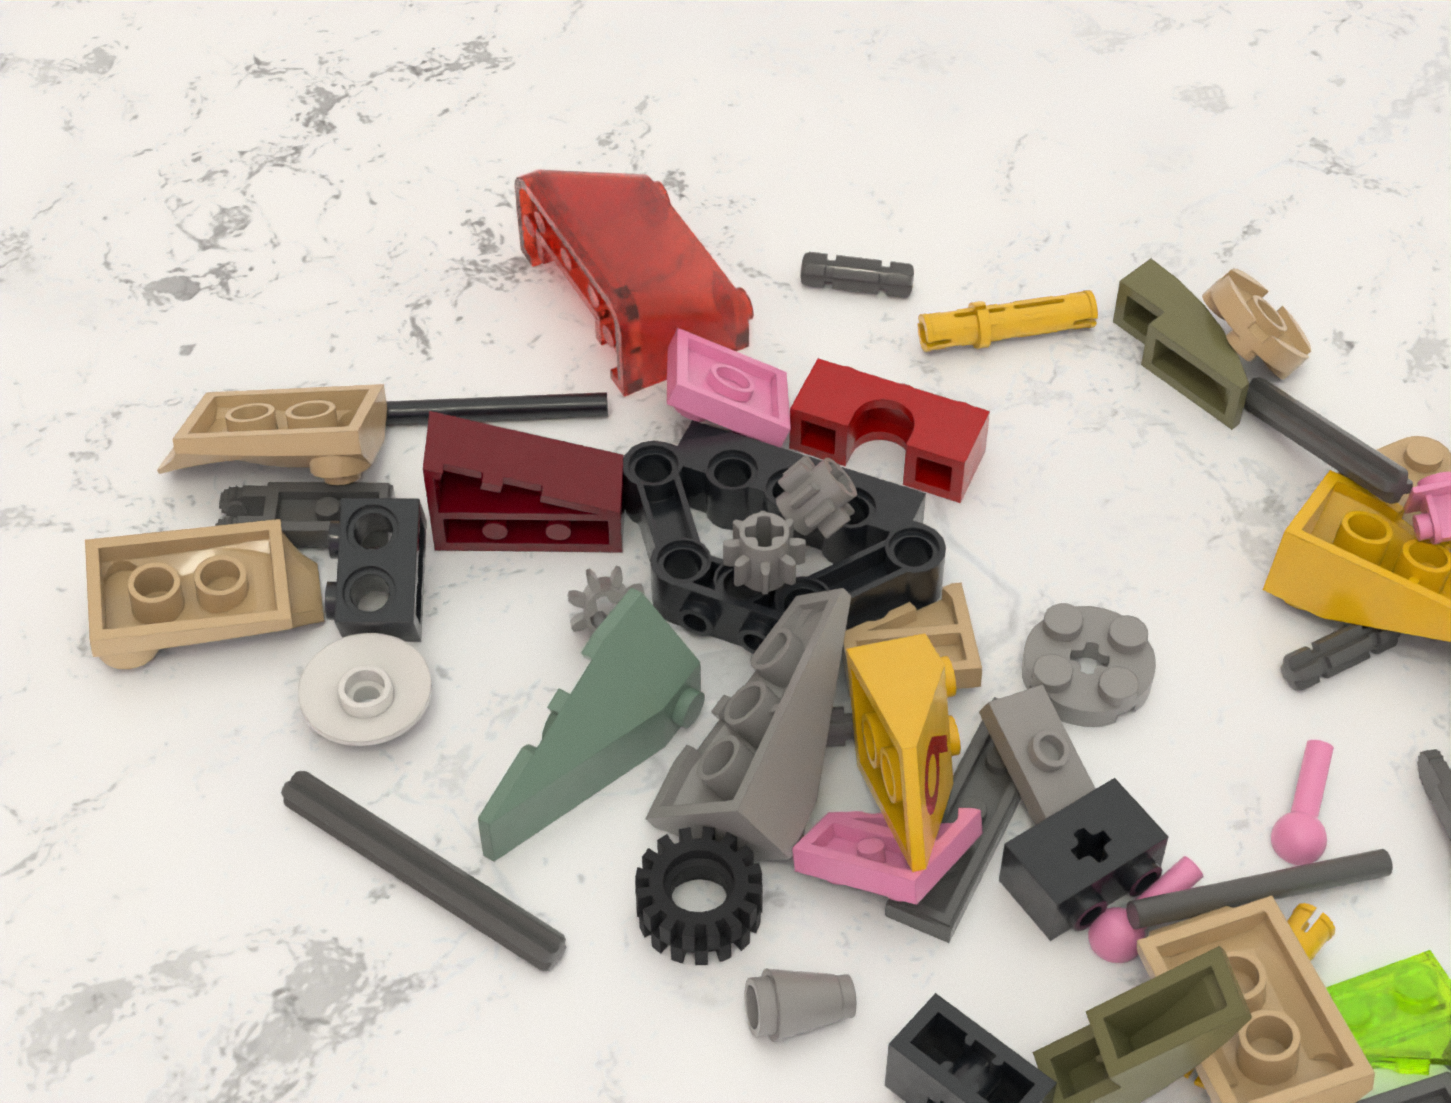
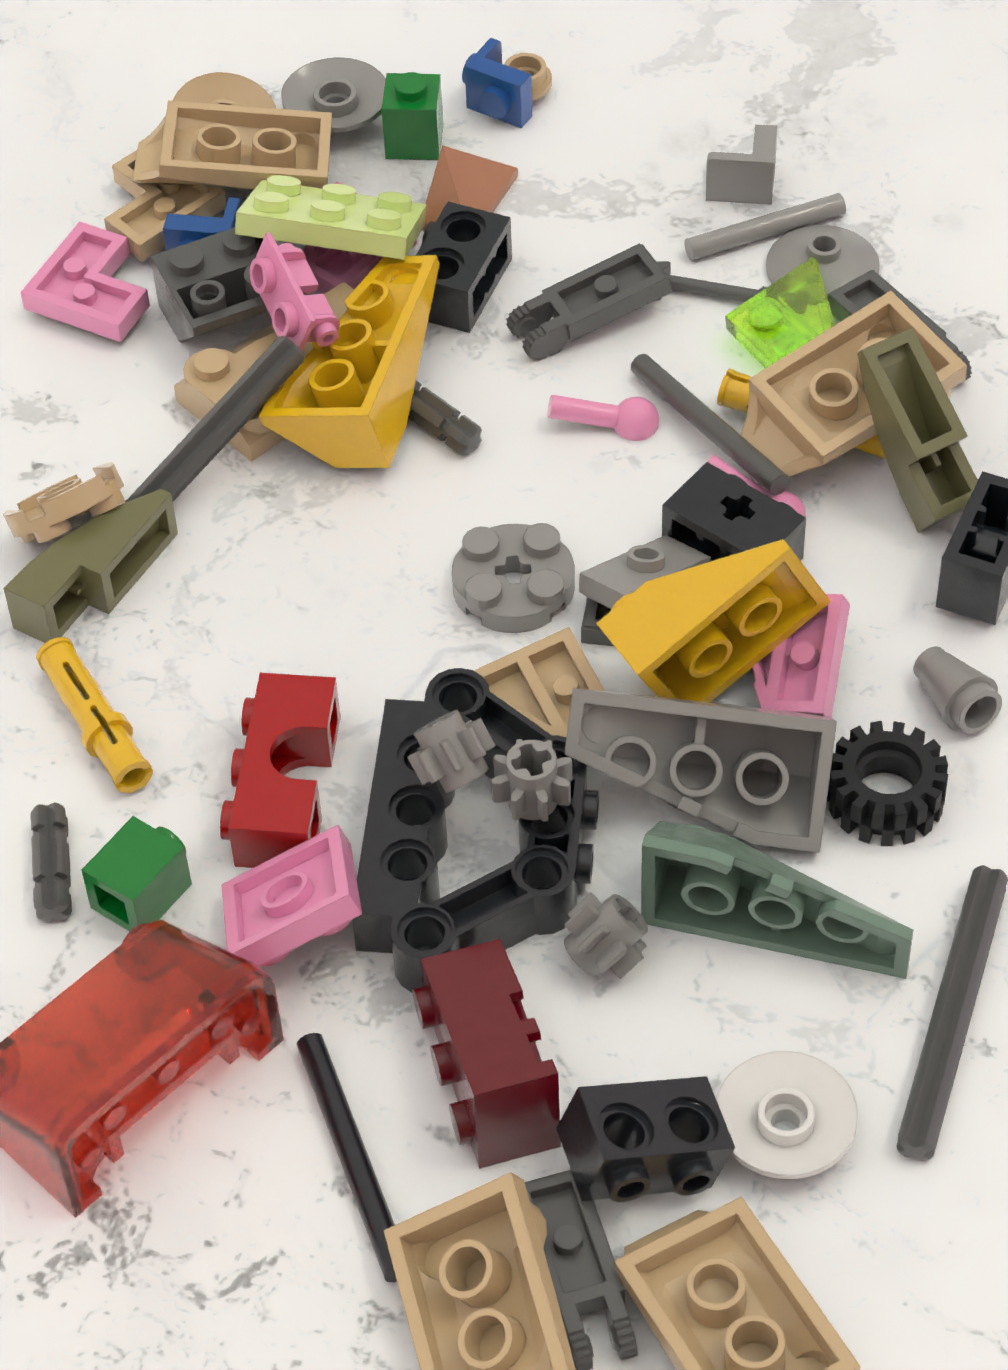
camera: 105 degrees left, 0 degrees up
none -> green brick [81,816,192,939]

